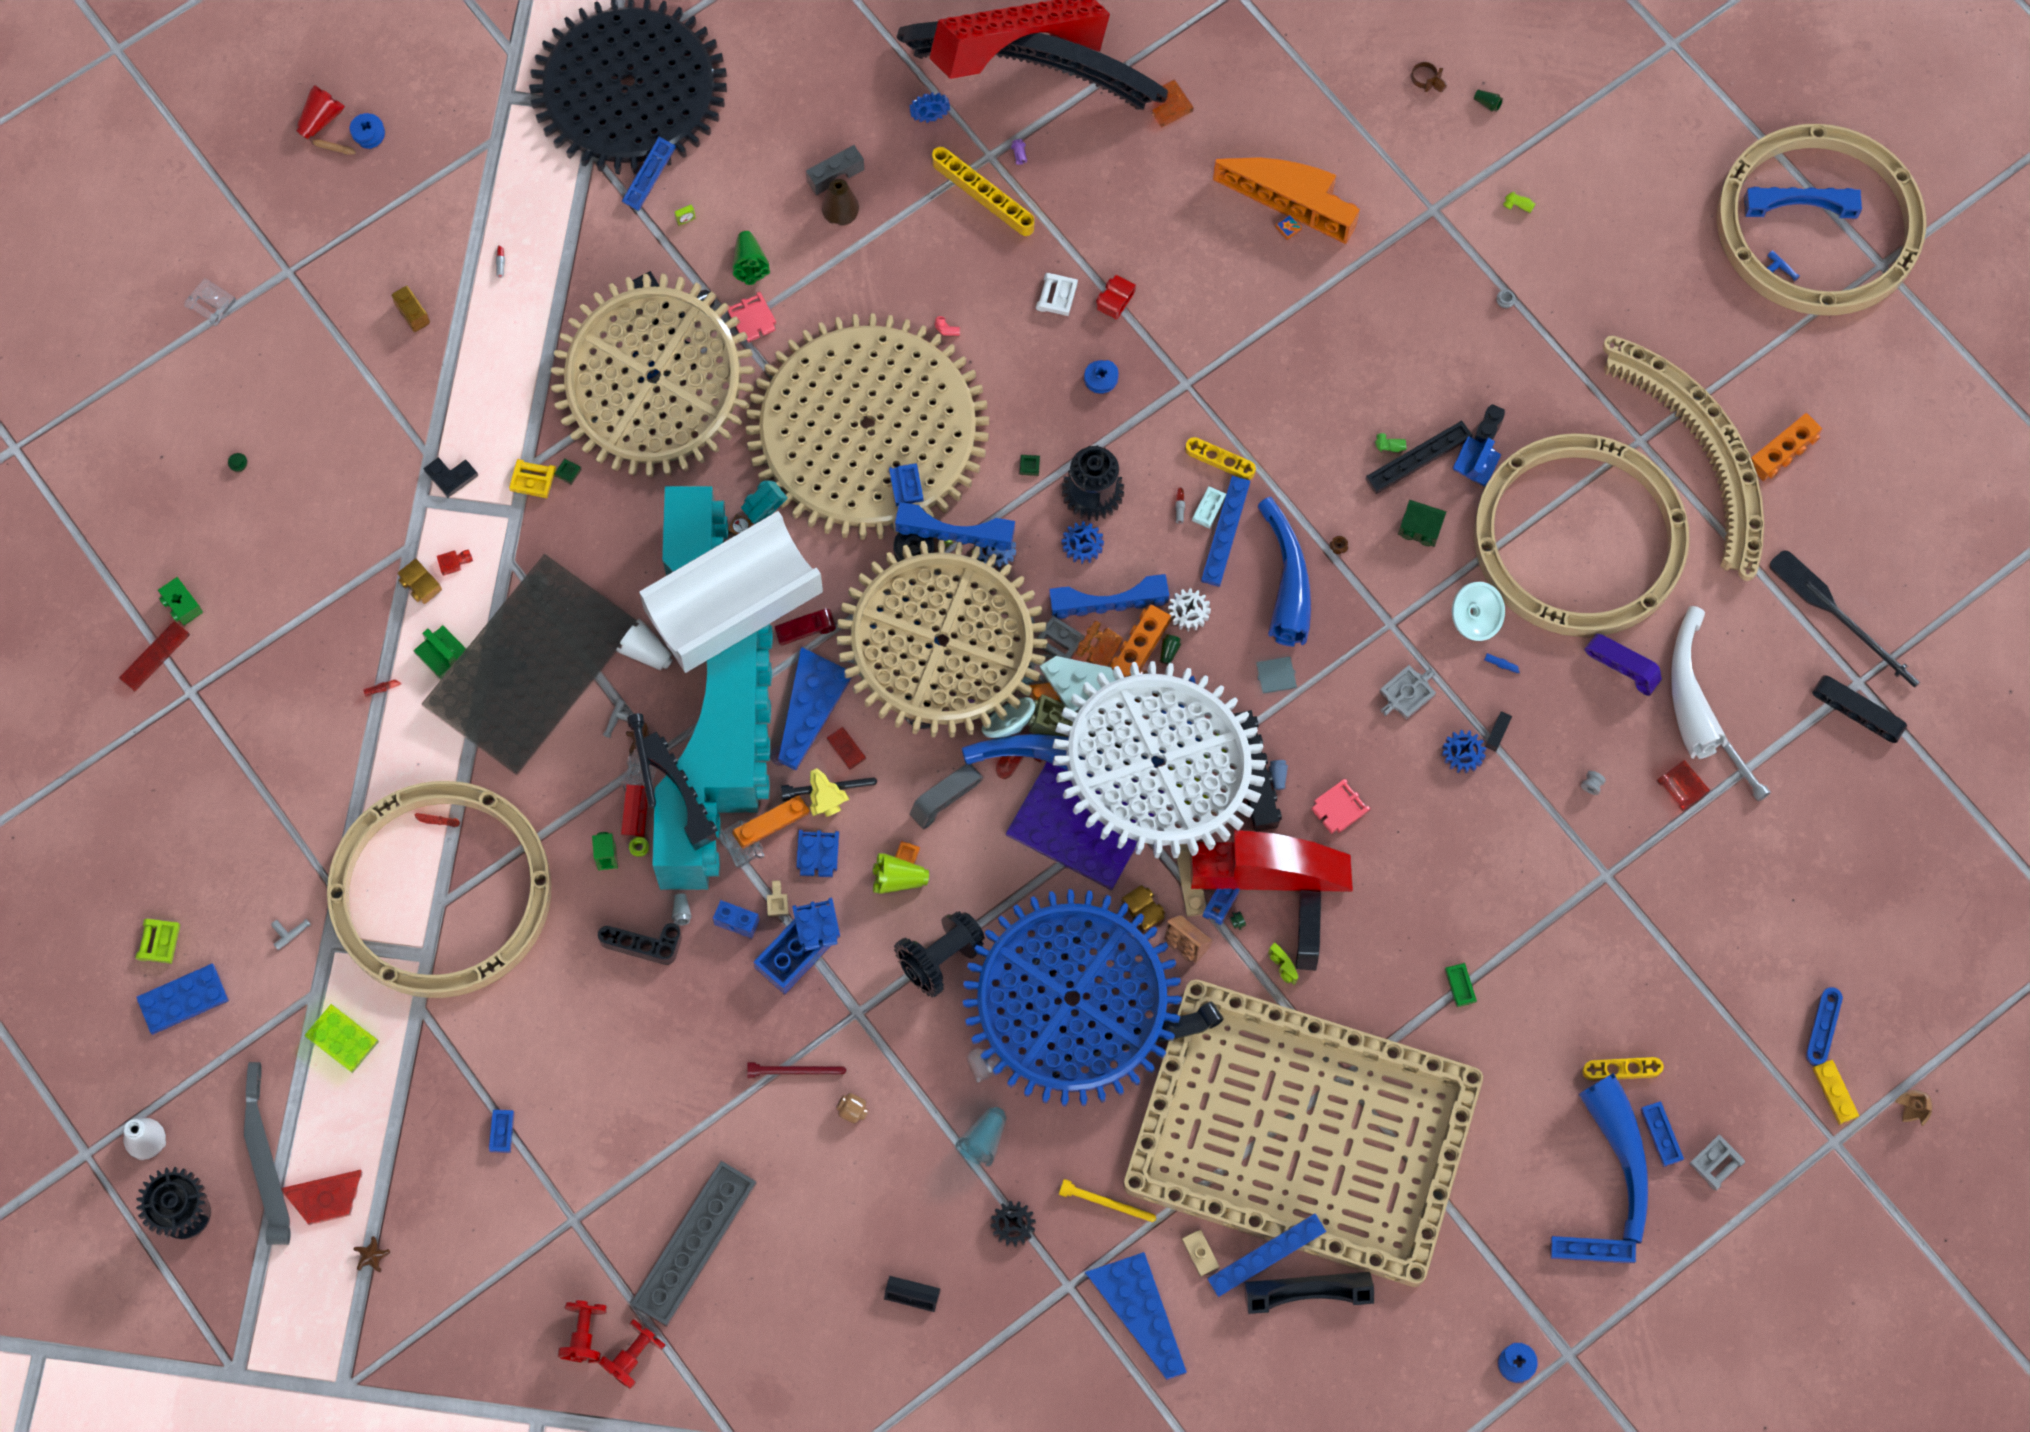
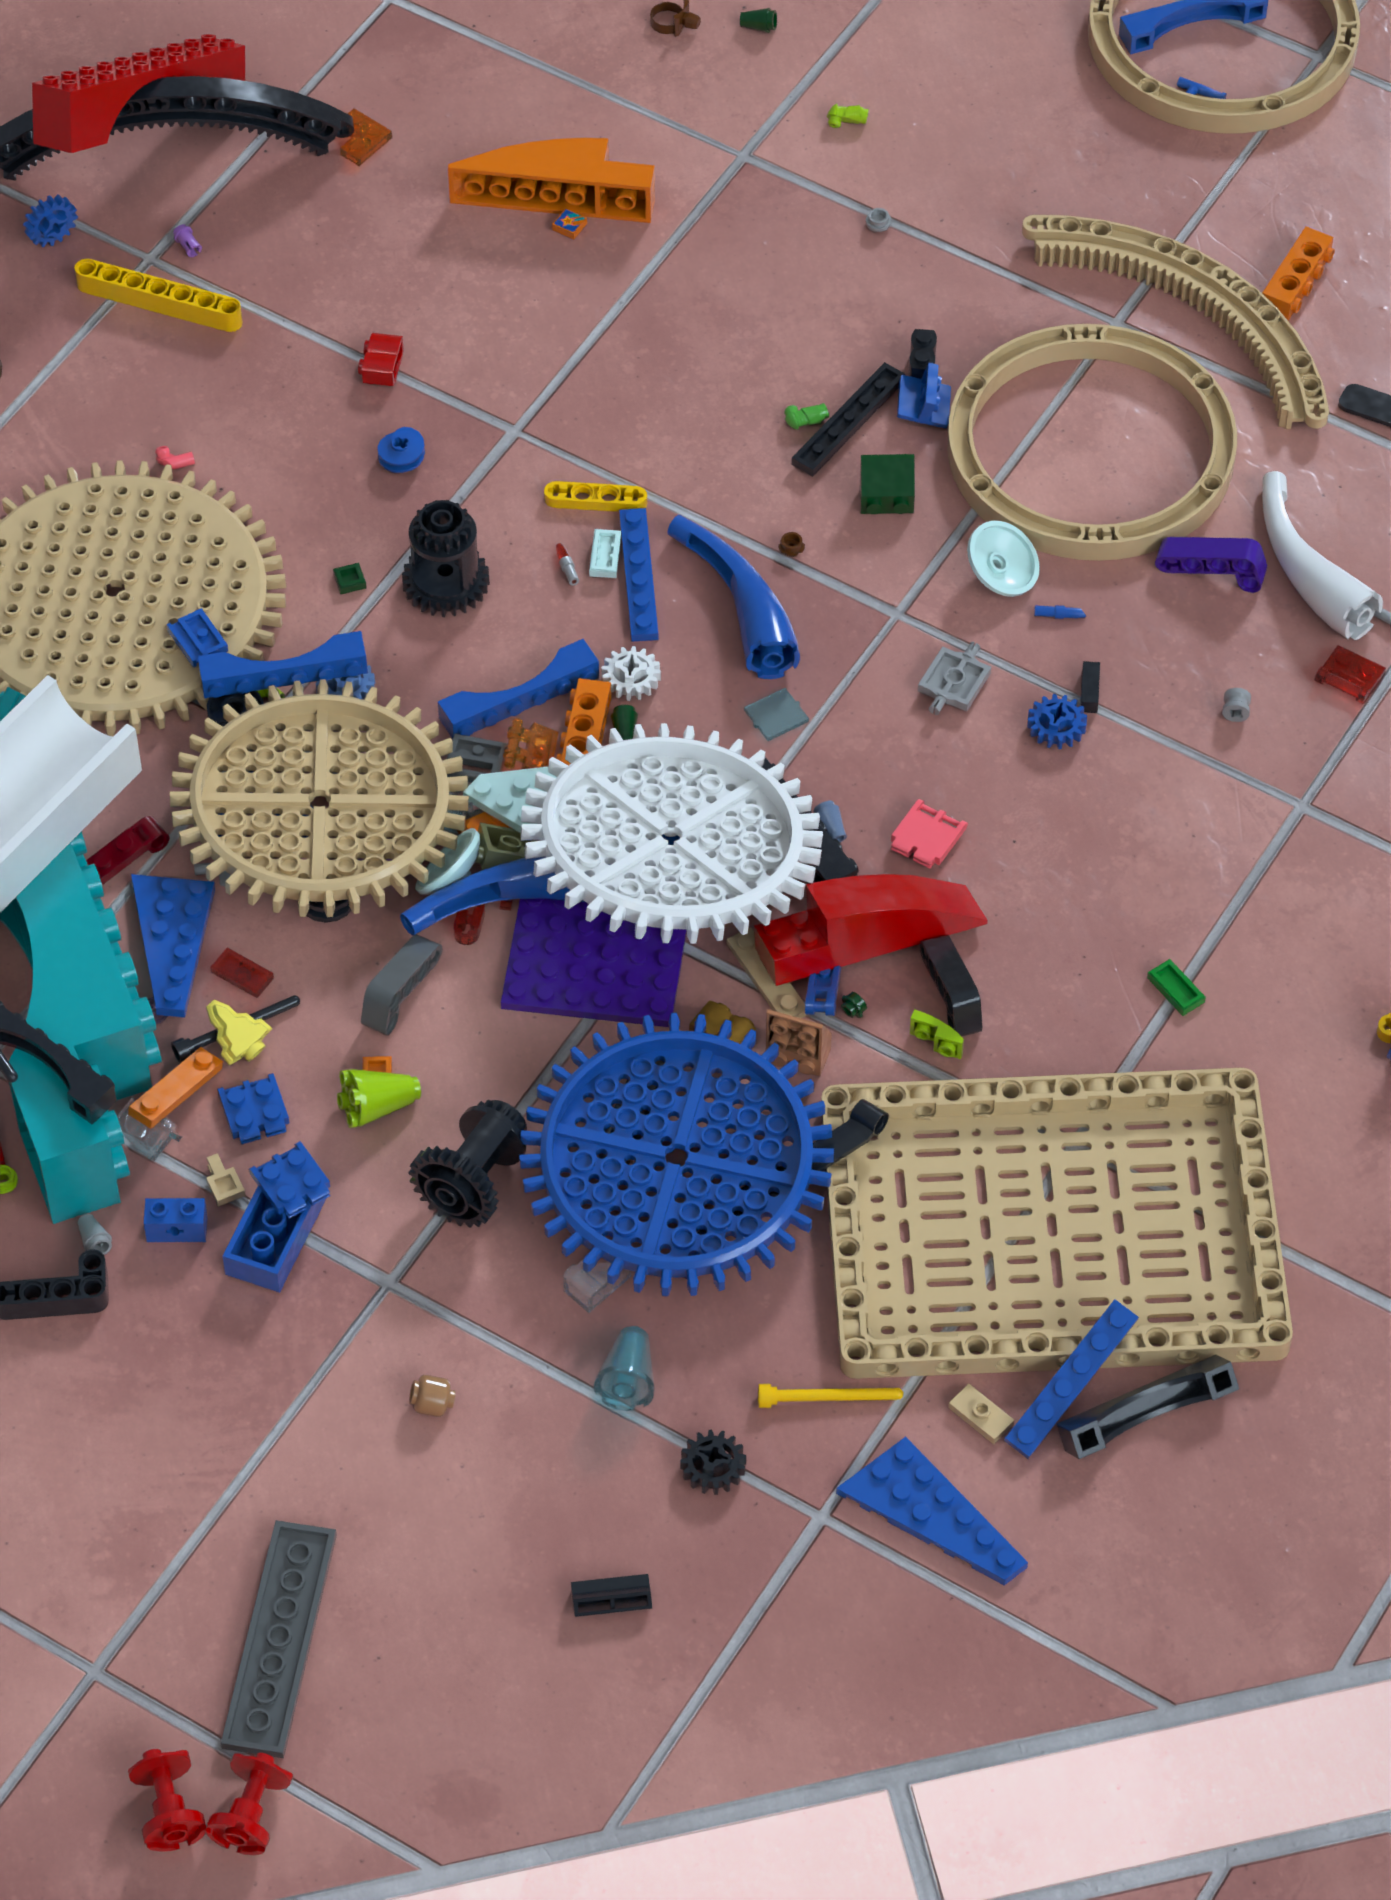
camera: 20 degrees left, 15 degrees down
dark red piece [747,1062,847,1078] -> none
white plate [1035,273,1078,316] -> none
blue gear [1062,521,1104,564] -> none

